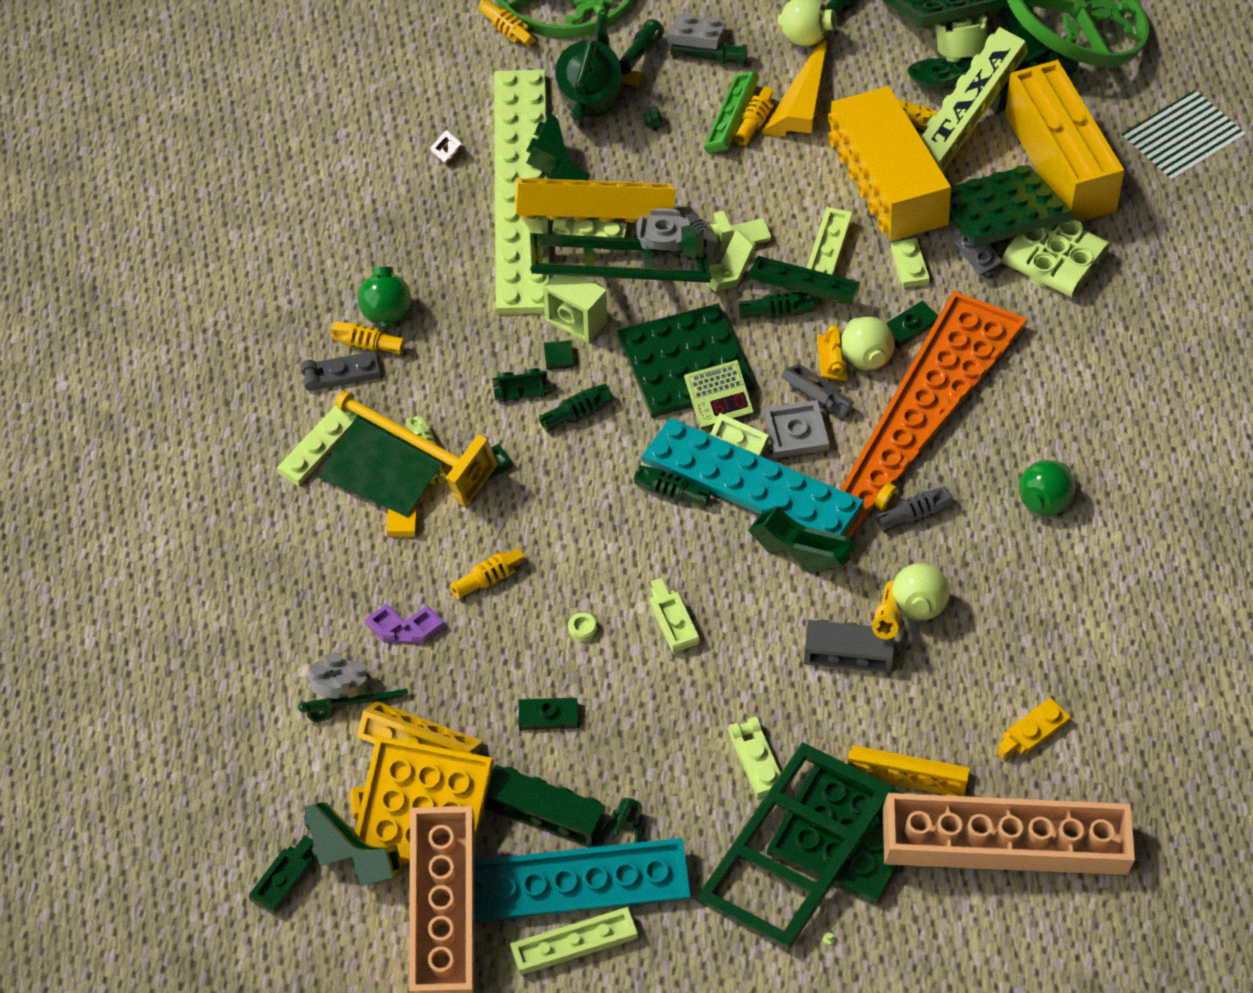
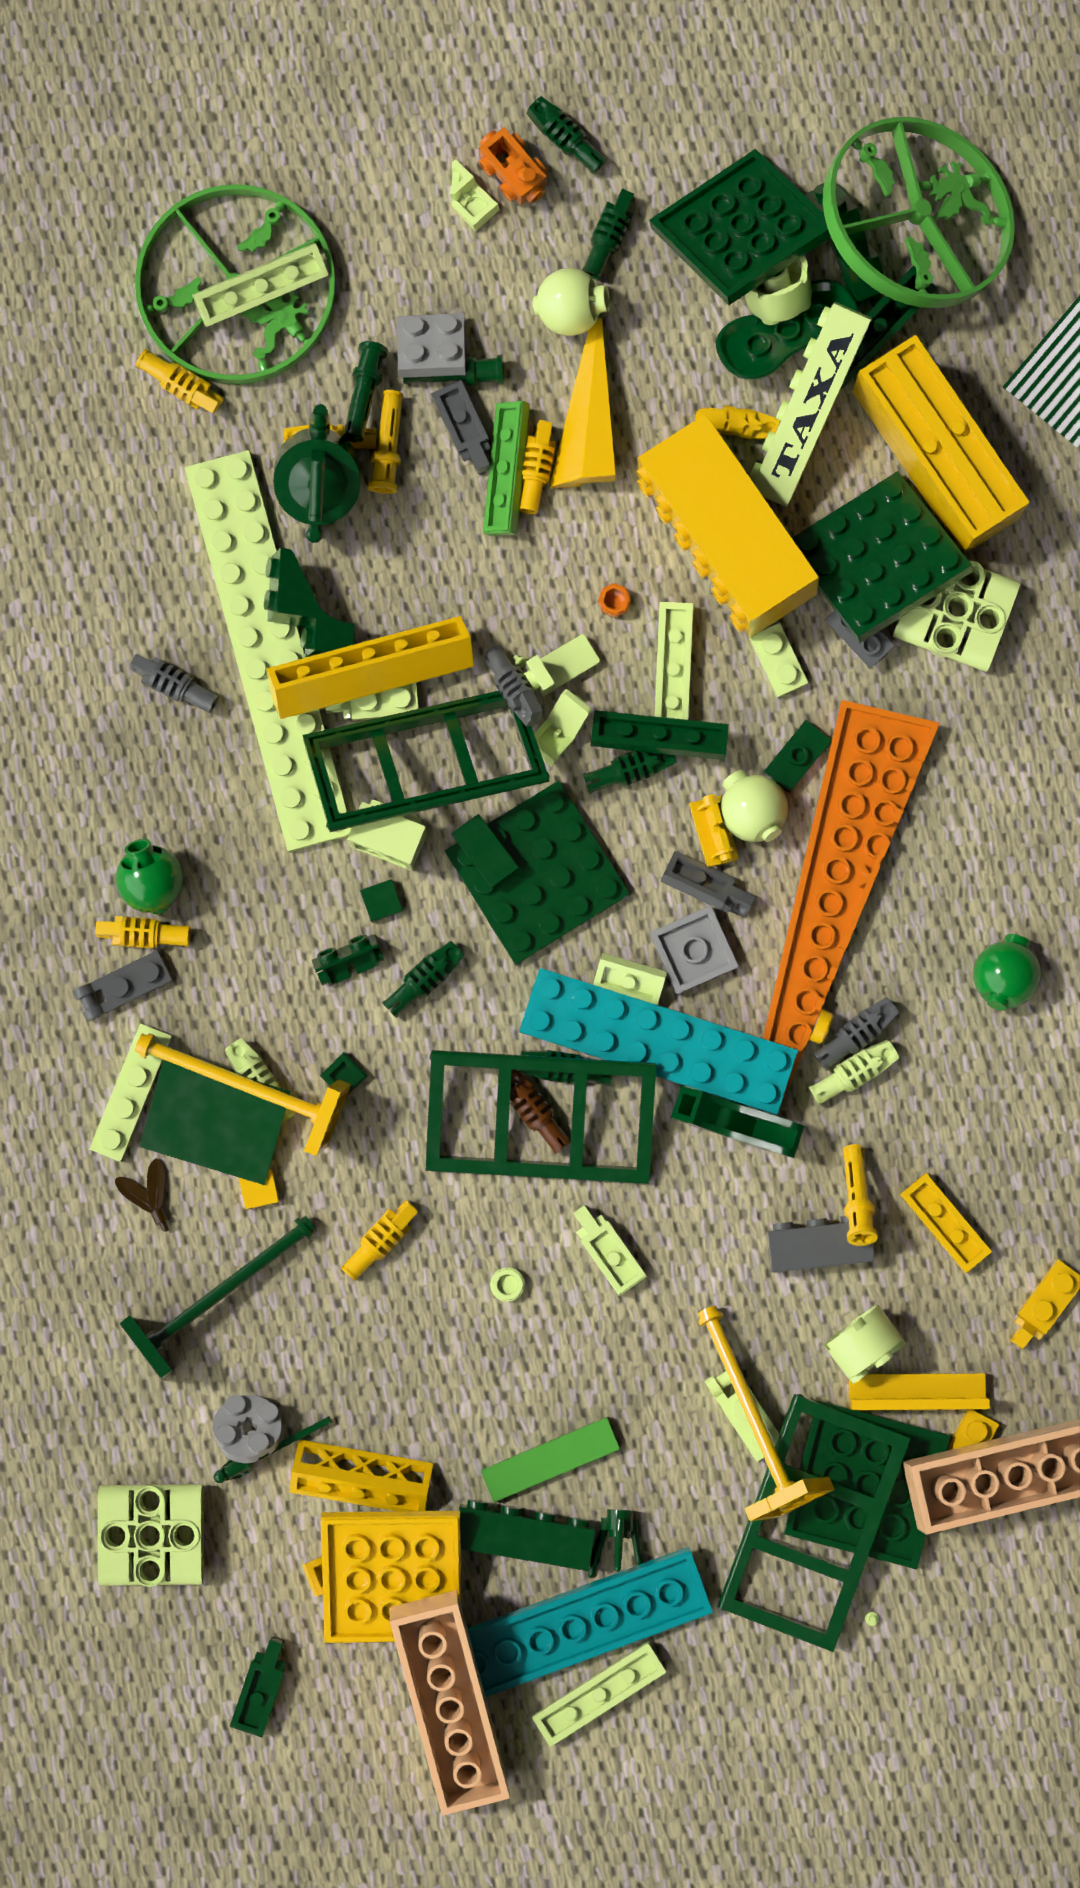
camera: 15 degrees left, 30 degrees up
dark green arch [304,802,405,887] -> none
medium lavender tile [364,604,446,644] -> none
tile [429,130,466,167] -> none
dark green plate [518,698,578,730] -> none
light grey plate [637,208,690,251] -> none
dark green plate [643,106,662,131] -> none
dark green tile [681,225,704,260] -> none
tile [684,360,753,428] -> none
yellowish green brick [892,563,950,621] -> none
none -> yellowish green connector [98,1484,204,1587]
none -> dark brown piece [115,1158,169,1232]
none -> dark green tile [119,1215,317,1380]
none -> dark grey hinge [130,654,219,714]
none -> yellow pin [368,390,404,494]
none -> dark green door [425,1050,658,1184]
none -> dark grey hinge [431,380,491,475]
none -> dark green tile [451,813,519,889]
none -> bright green tile [481,1417,620,1502]
none -> reddish brown hinge [510,1069,571,1154]
none -> orange tile [598,583,631,618]
none -> yellow tile [698,1306,835,1521]
none -> yellowish green hinge [808,1040,899,1106]
none -> yellowish green brick [823,1305,906,1384]
none -> yellow plate [899,1173,992,1274]

